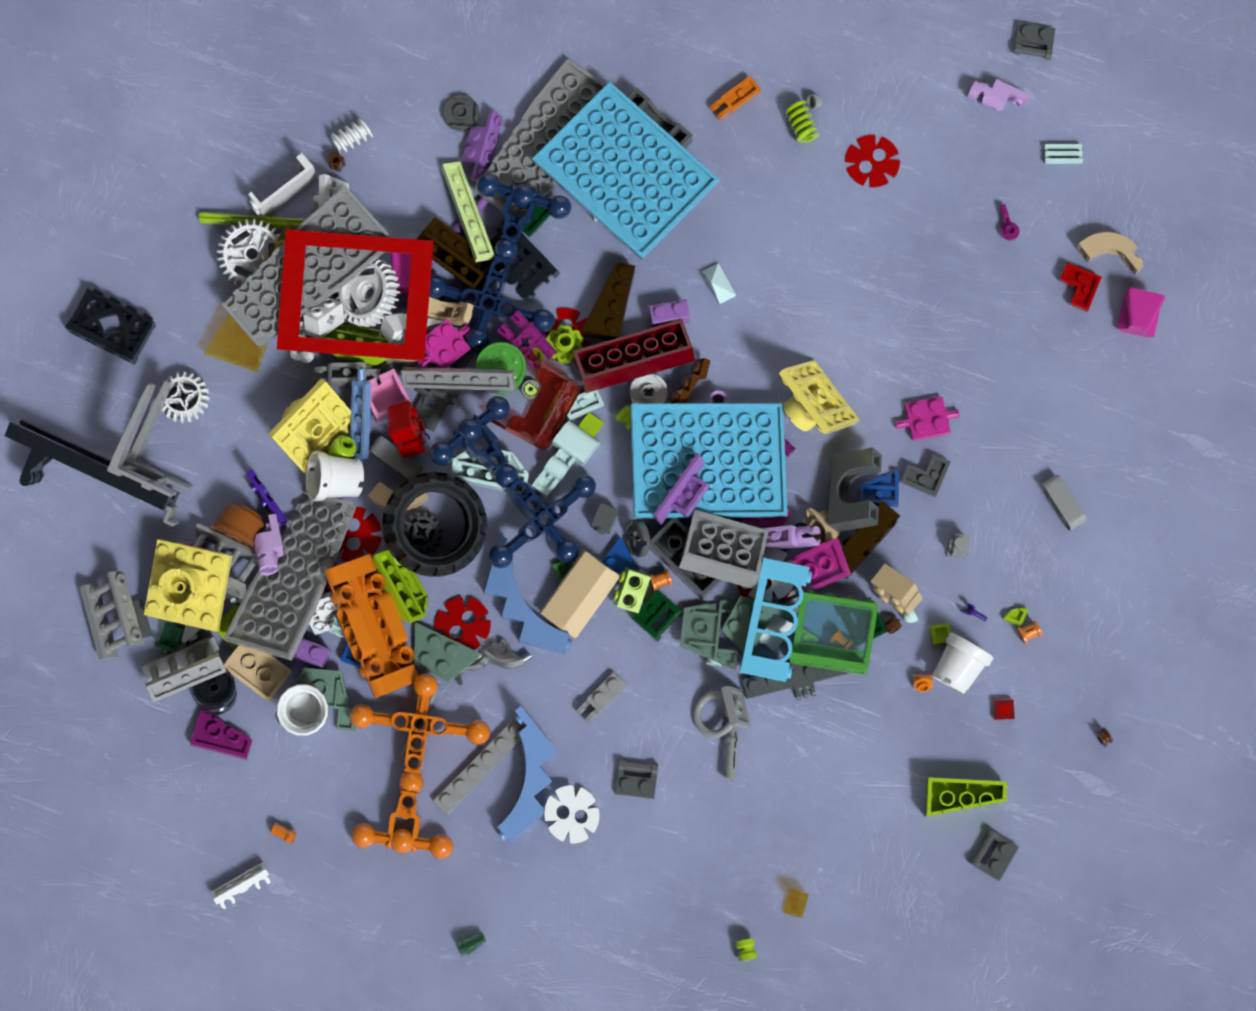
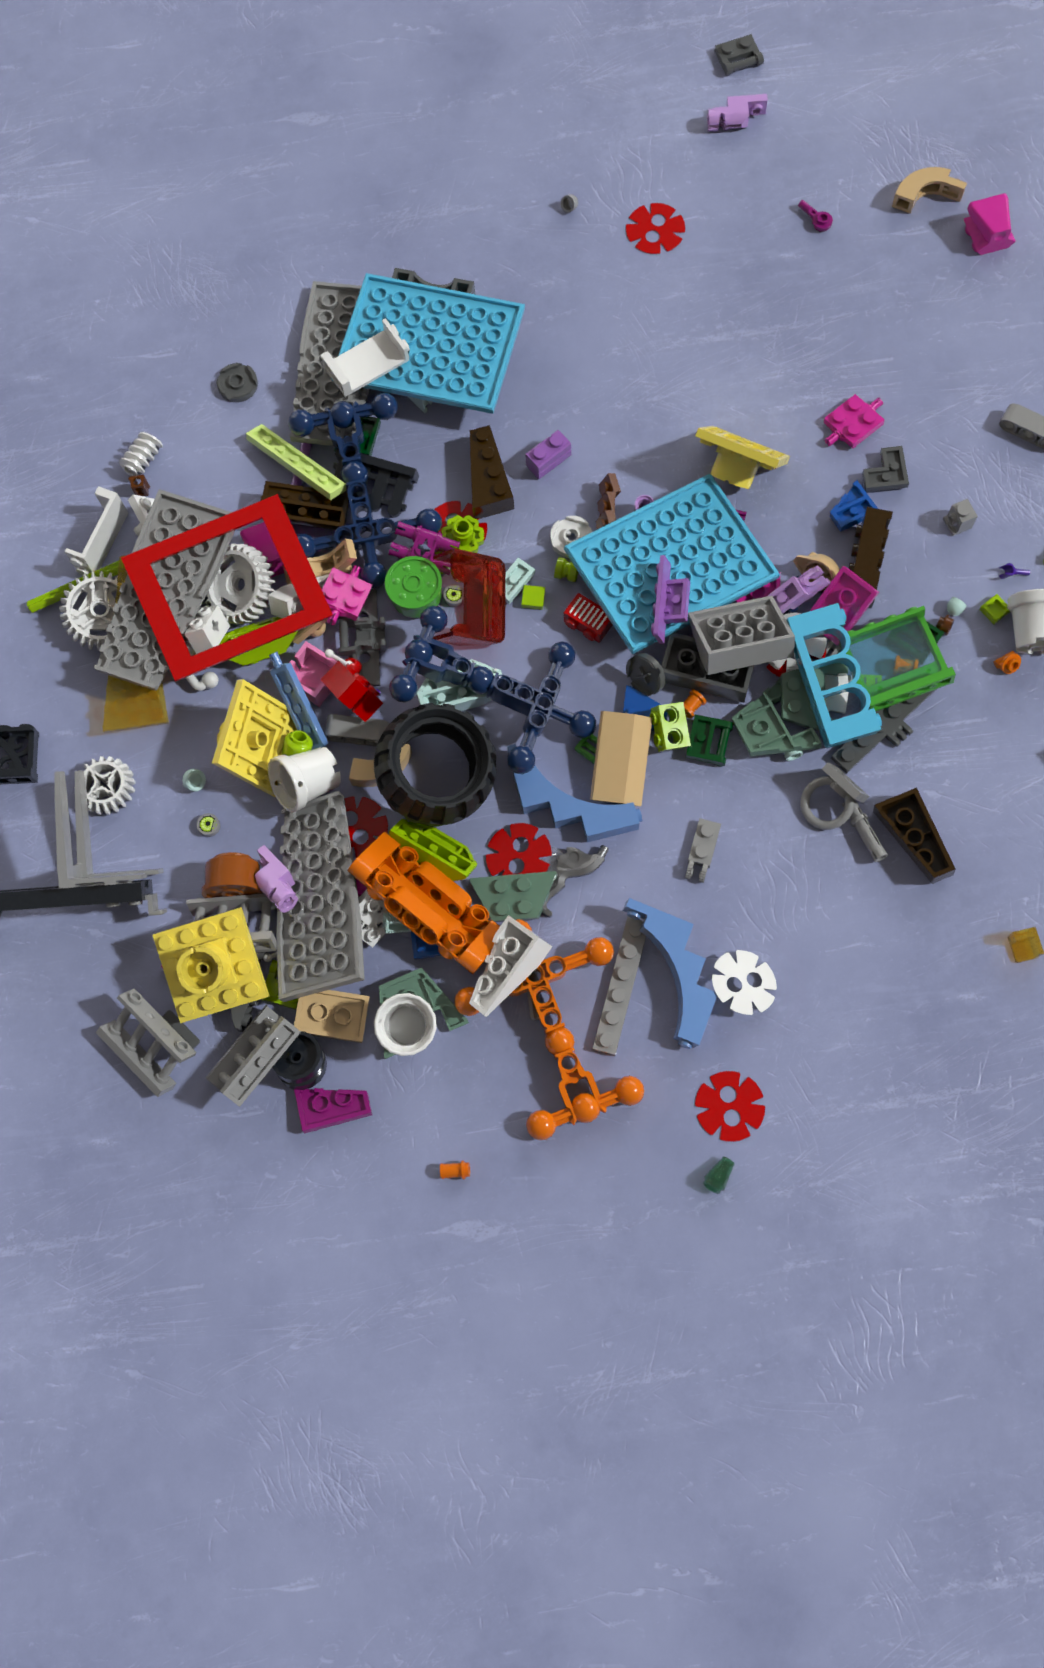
camera: 20 degrees left, 5 degrees down
clear green bracket [155,622,185,653] -> none
white plate [211,862,270,909] -> none
dark purple wing [246,469,288,527] -> none
medium lavender brick [293,638,331,669] -> none
light grey hinge [313,362,382,387] -> none
light grey plate [401,367,516,391] -> none
dark grey gear [404,512,443,554] -> none
medium lavender bracket [461,110,503,183] -> none
light aqua plate [532,421,600,498] -> none
dark red brick [573,319,695,393] -> none
dark grey brick [592,503,618,535] -> none
dark grey plate [615,759,658,799] -> none
light aqua slope [702,263,736,304] -> none
orange hinge [710,76,762,120] -> none
lime wheel [735,938,758,962] -> none
lime piece [785,100,820,143] -> none
dark grey arch [827,447,882,532] -> none
tan piece [871,564,923,616] -> none
light aqua tile [1044,144,1083,164] -> none
red plate [1059,263,1102,312] -> none
none -> light aqua tile [182,769,206,791]
none -> tile [197,813,220,837]
none -> white panel [321,318,410,397]
none -> hinge [325,649,362,674]
none -> white wedge [469,915,552,1017]
none -> red brick [564,593,613,643]
none -> red piece [695,1071,765,1142]
none -> dark brown wedge [873,787,956,884]

